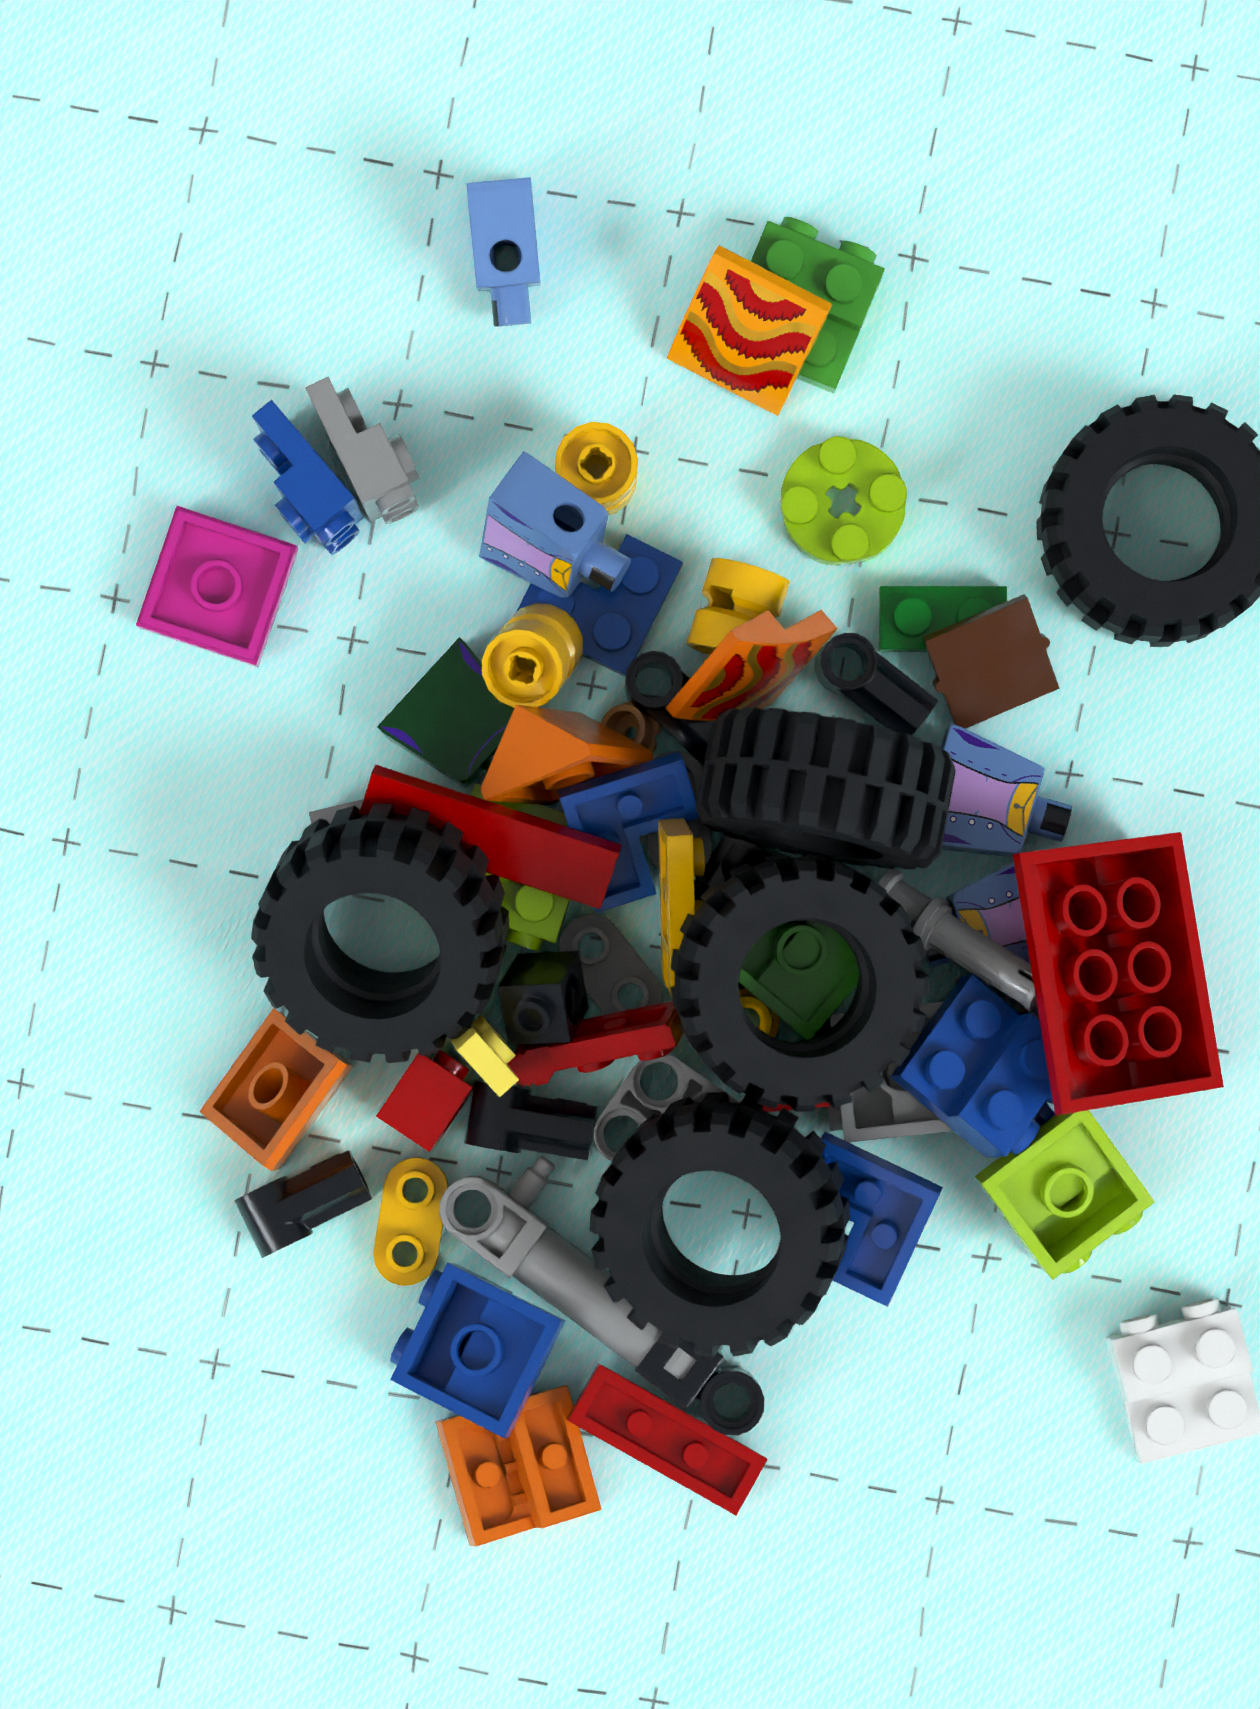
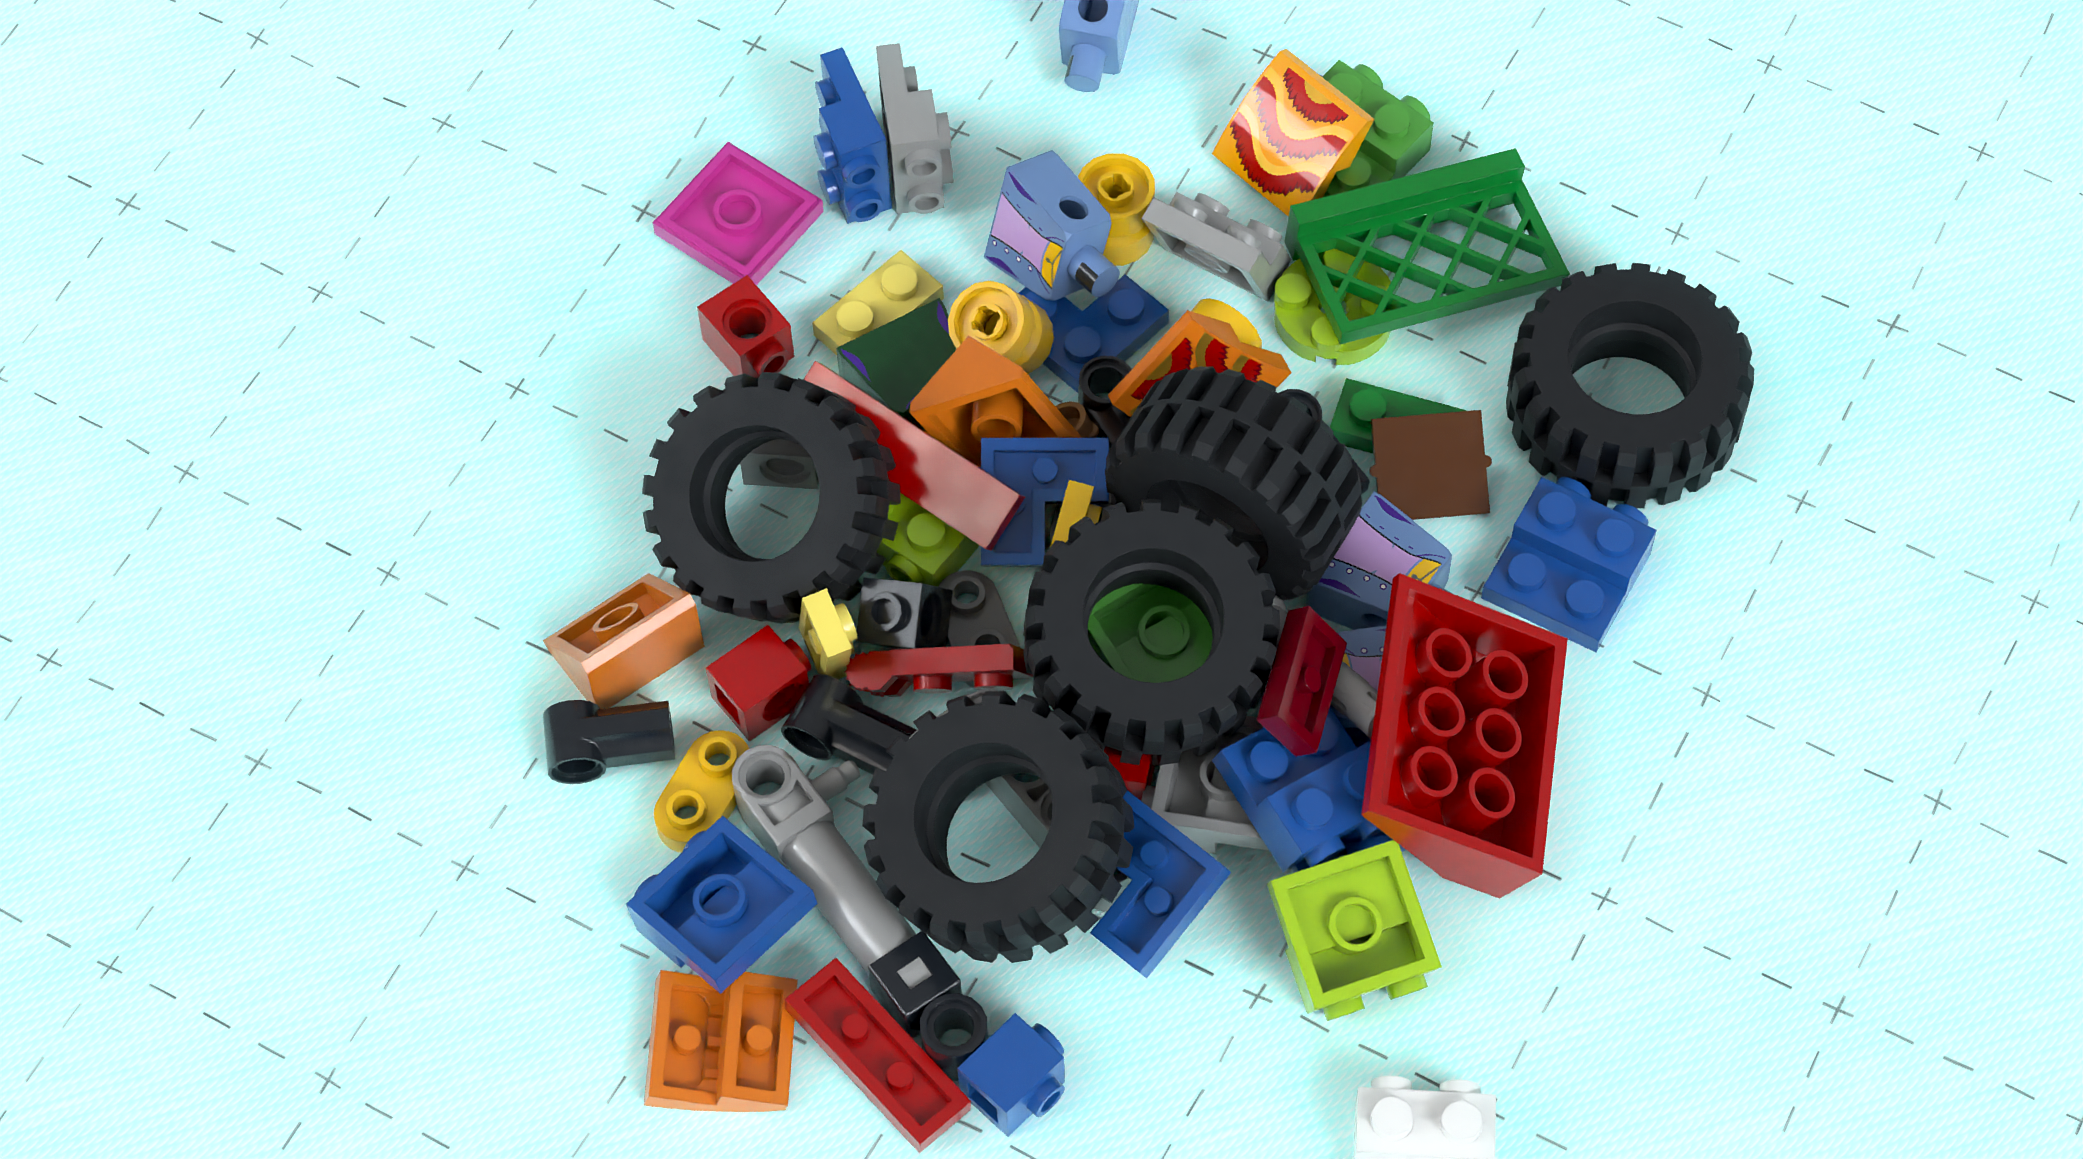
camera: 20 degrees right, 25 degrees down
none -> red brick [697,275,795,378]
none -> light yellow plate [812,250,944,355]
none -> blue brick [957,1013,1065,1137]
none -> light grey plate [1142,192,1292,302]
none -> dark red plate [1257,606,1347,757]
none -> green fence [1284,148,1570,344]
none -> blue plate [1481,477,1657,653]

